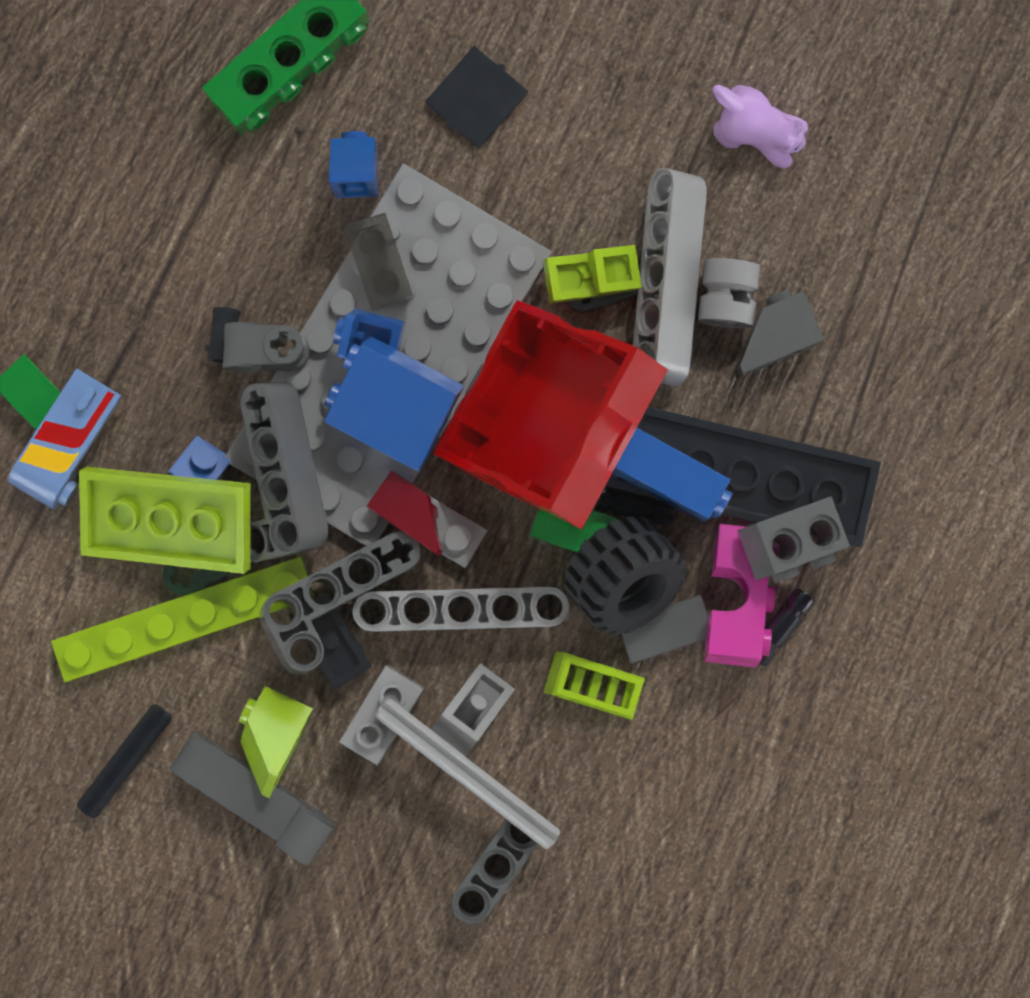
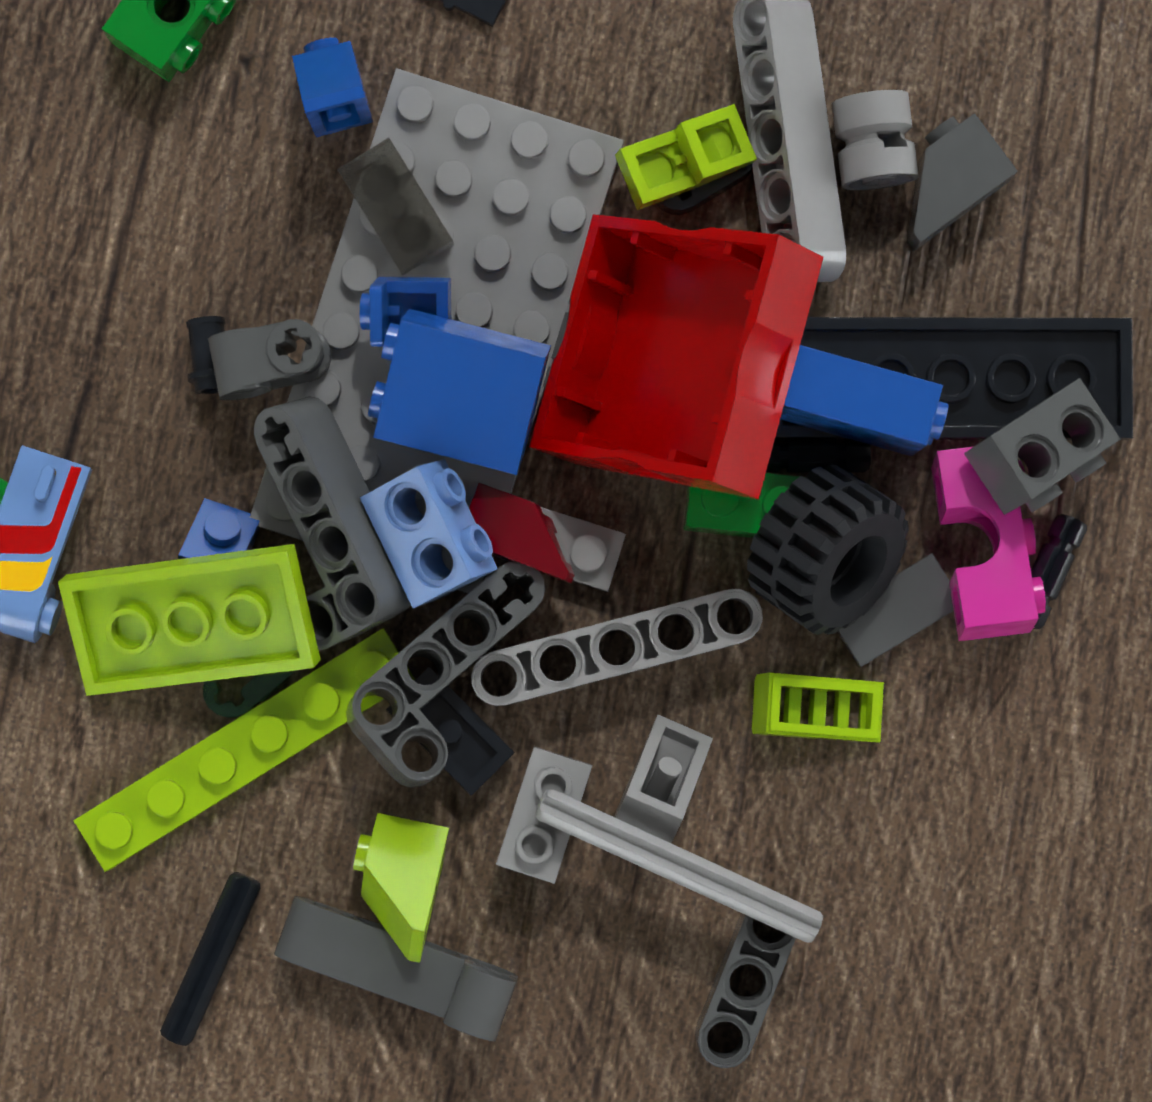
camera: 15 degrees left, 0 degrees up
none -> medium blue brick [360,459,498,608]

